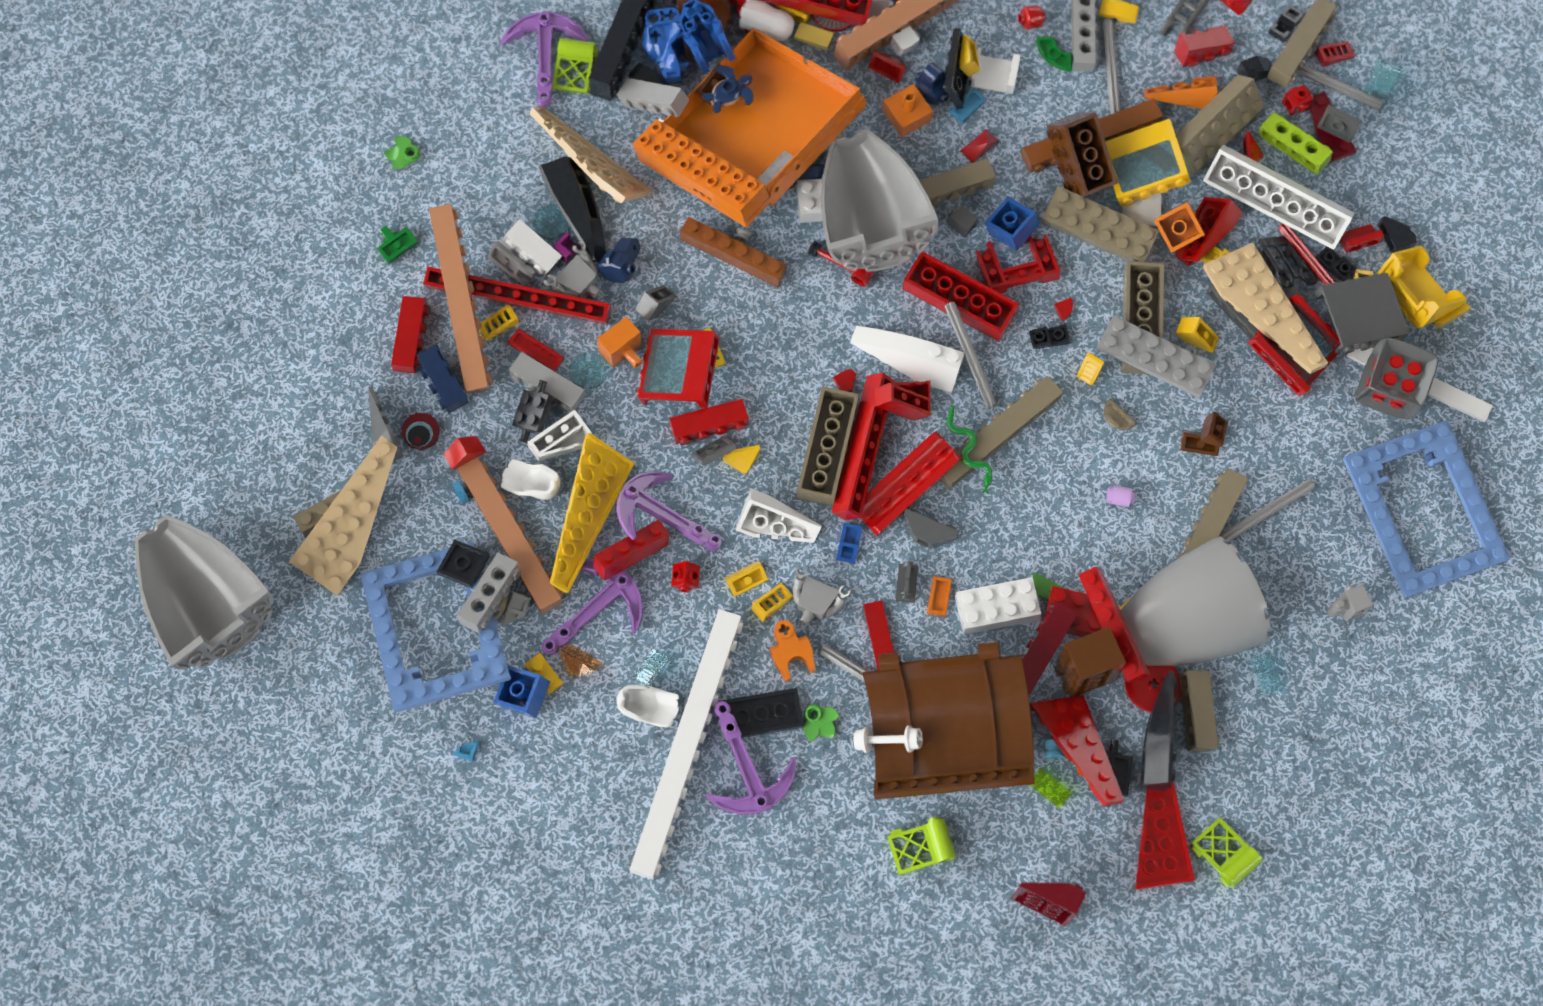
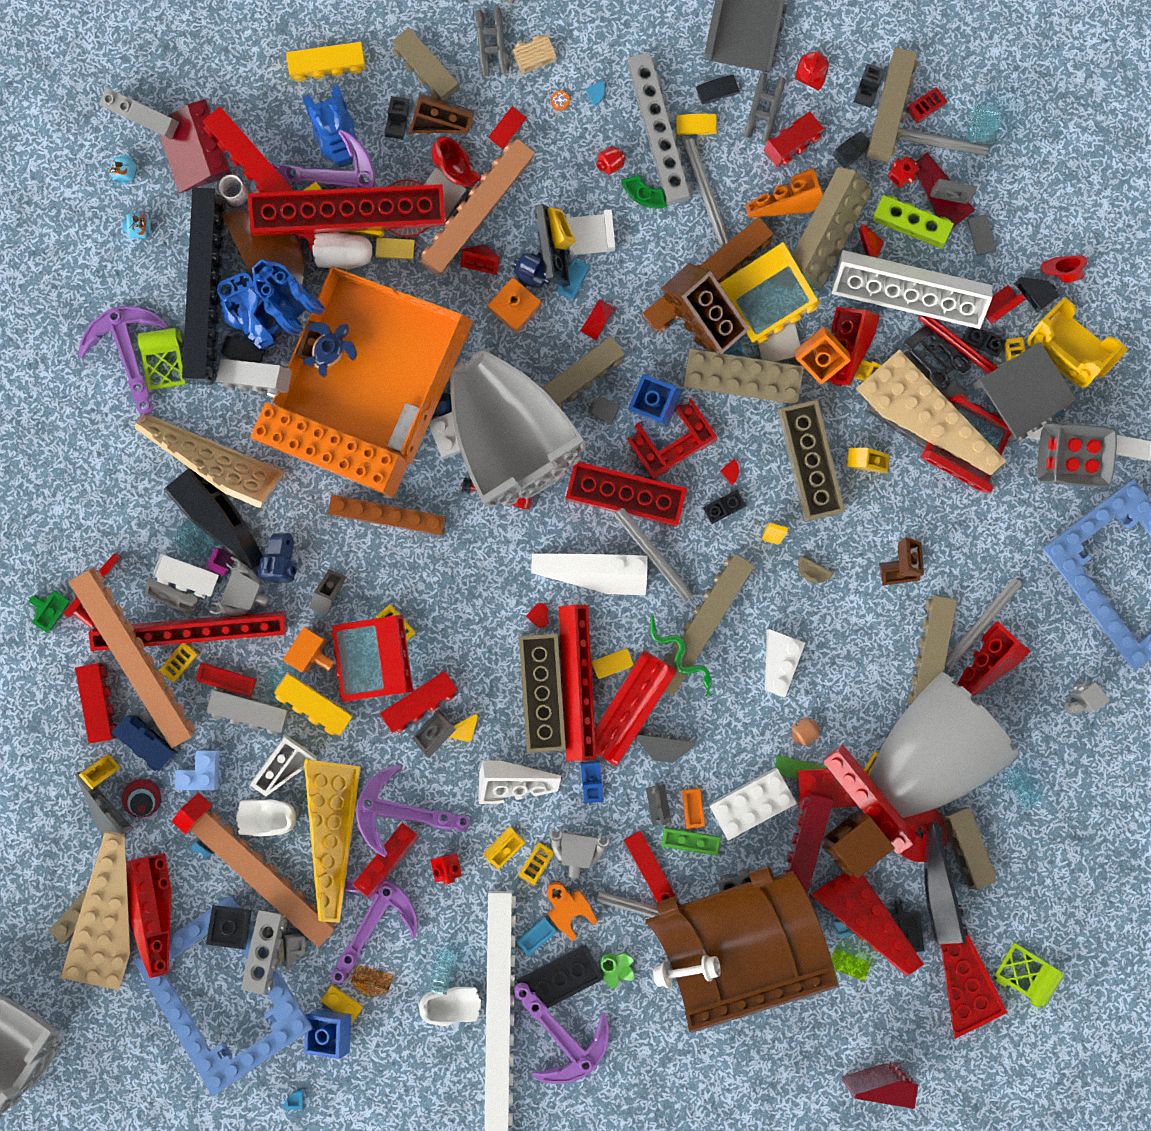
camera: 20 degrees left, 15 degrees up
bright green plate [384,136,420,169] -> none
black plate [512,380,554,443] -> none
red wedge [875,380,931,421] -> none
lime piece [887,816,957,875] -> none
white brick [890,26,920,57] -> none
light grey plate [1096,315,1216,398] -> none
lavender brick [1106,485,1135,507] -> none
none -> red piece [63,553,121,629]
none -> yellow slope [79,754,121,789]
none -> red wedge [126,853,172,978]
none -> light blue brick [175,750,219,790]
none -> yellow brick [274,672,353,736]
none -> dark azure tile [516,916,558,957]
none -> yellow slope [591,648,634,680]
none -> bright green tile [661,827,721,856]
none -> white wedge [765,629,805,697]
none -> nougat head [791,718,821,746]
none -> red wedge [957,621,1031,697]
none -> dark grey tile [967,214,996,256]
none -> red piece [1040,255,1087,283]

